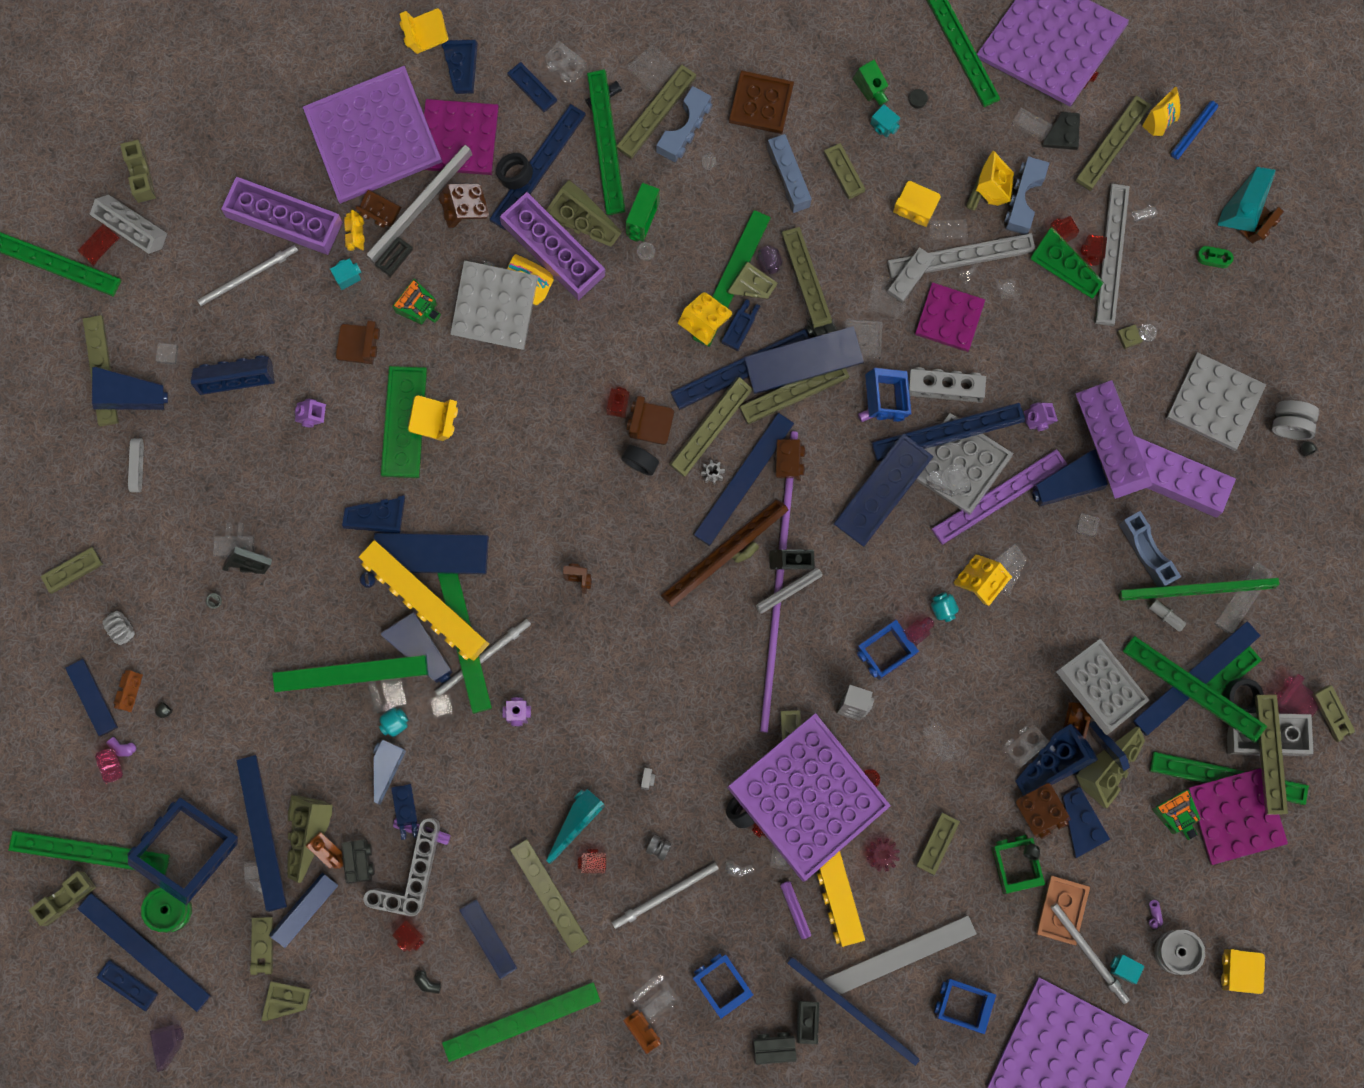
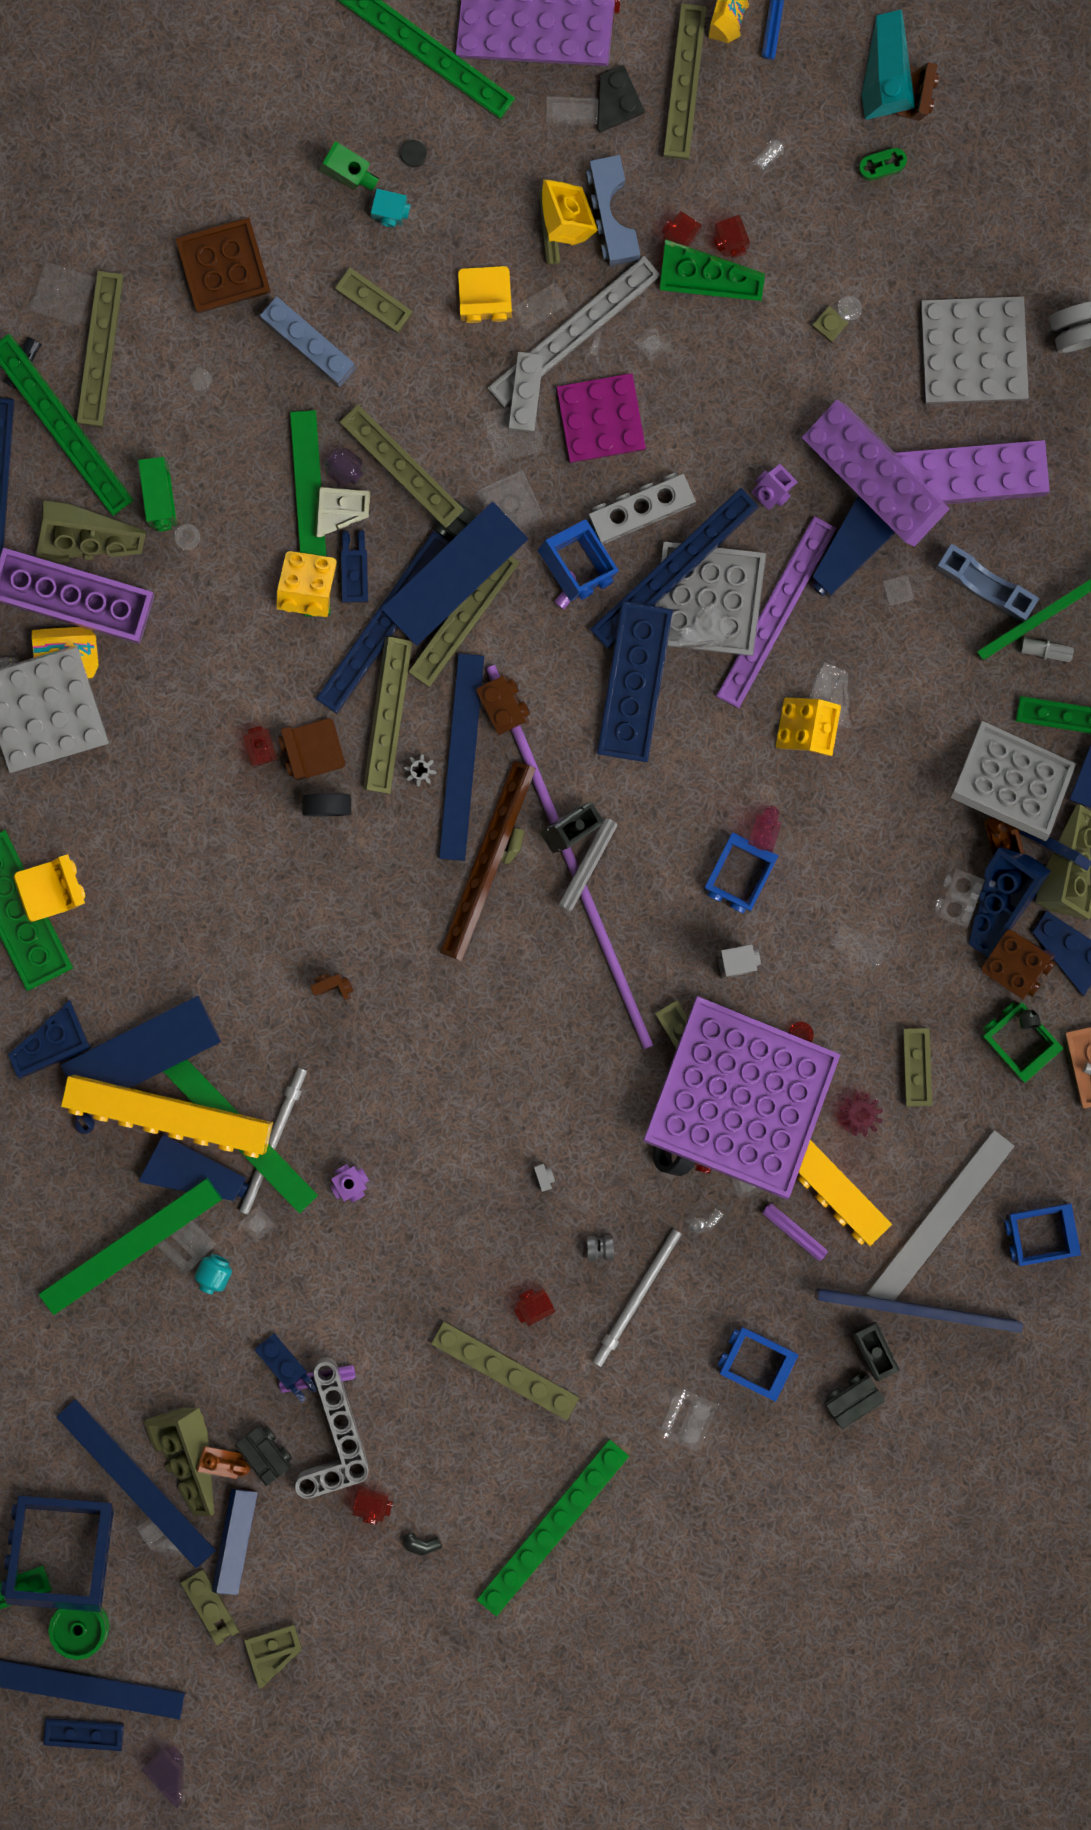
camera: 25 degrees left, 10 degrees up
sand blue slope [373,740,406,805] -> none
dark blue tile [459,899,518,979] -> none
teal wedge [546,789,605,864] -> none
dark orange hinge [623,1010,661,1054] -> none
sand blue arch [656,86,713,163] -> none
teal head [930,592,959,622] -> none
light grey tile [1095,184,1130,326] -> none

